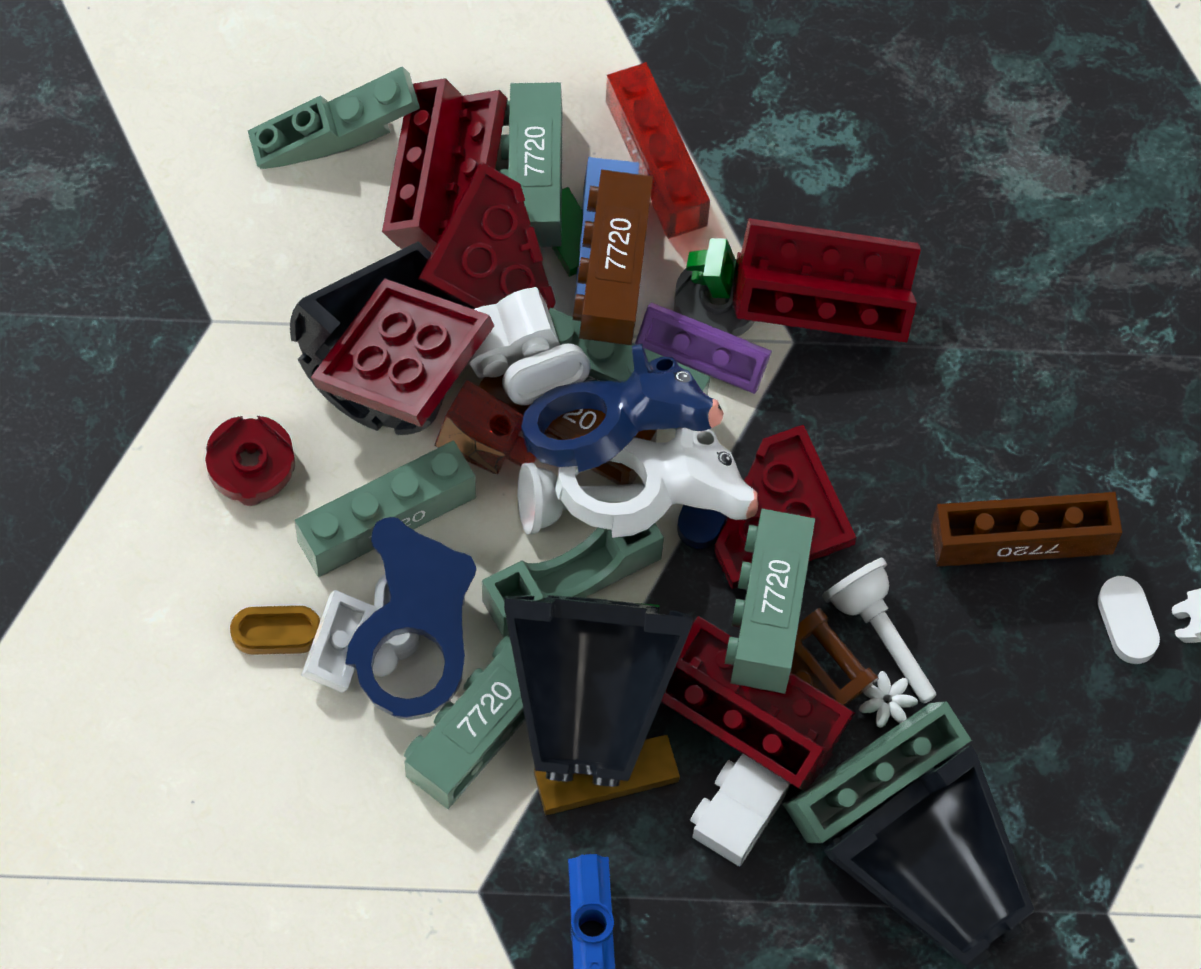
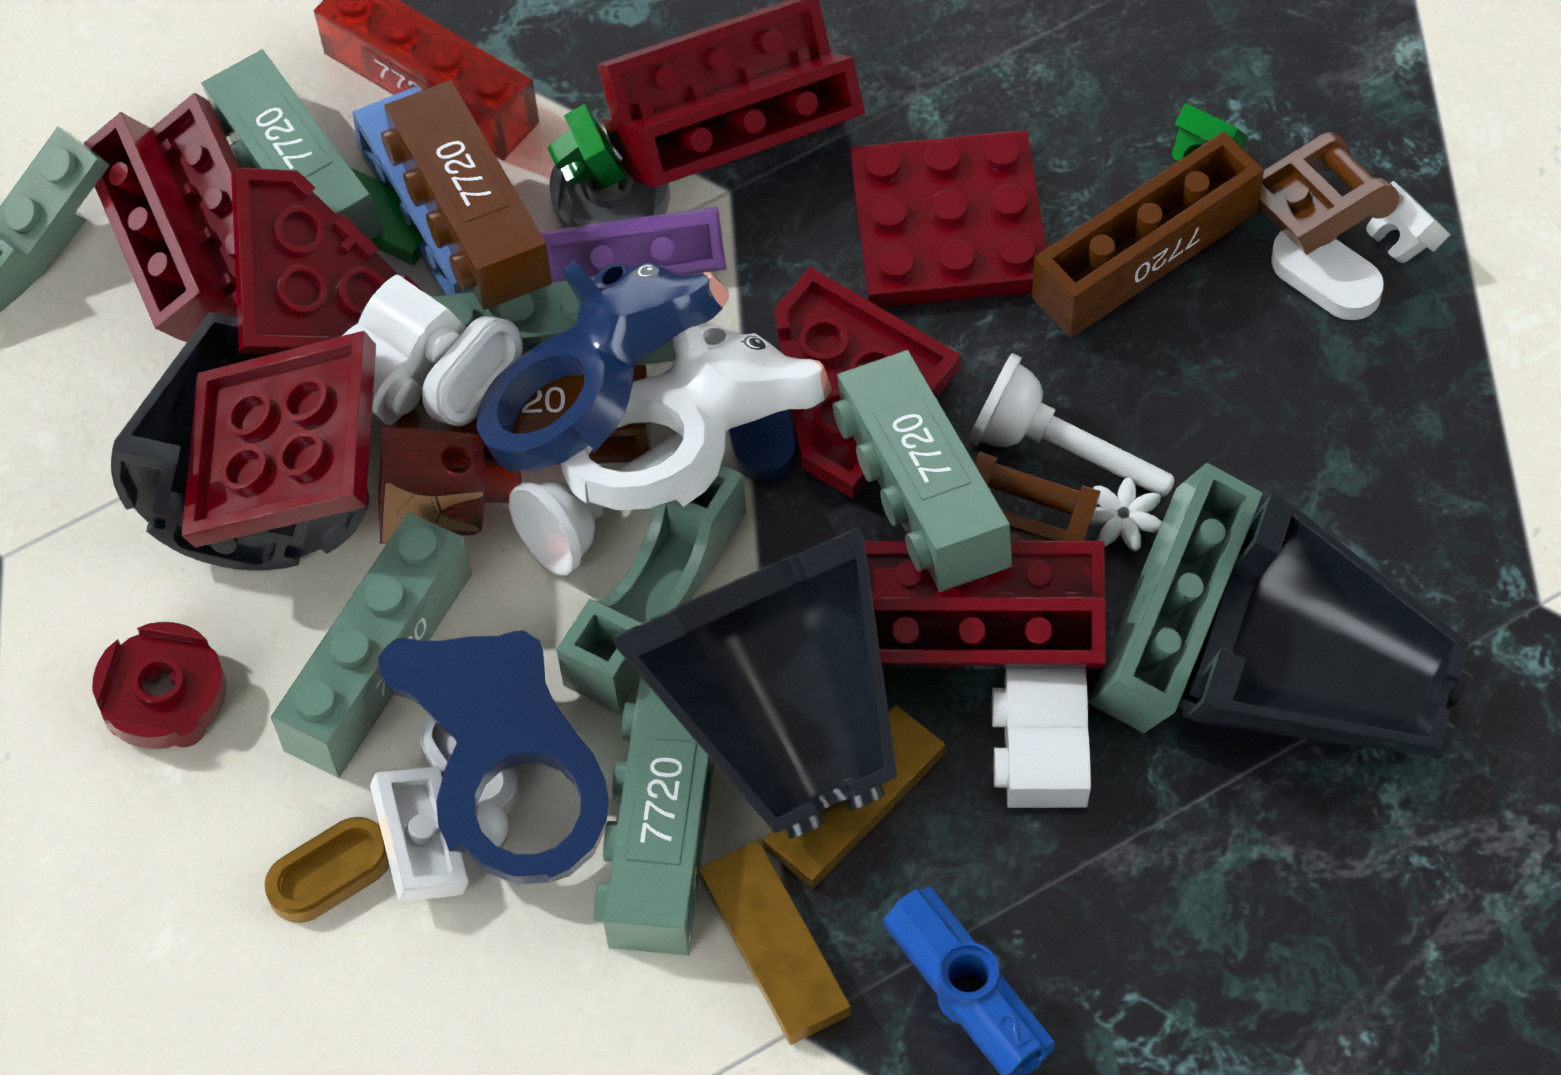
camera: 25 degrees left, 5 degrees down
none -> pearl gold tile [698,840,851,1045]
none -> dark red plate [850,130,1046,307]
none -> green tile [1172,103,1249,161]
none -> reddish brown plate [1259,132,1399,255]

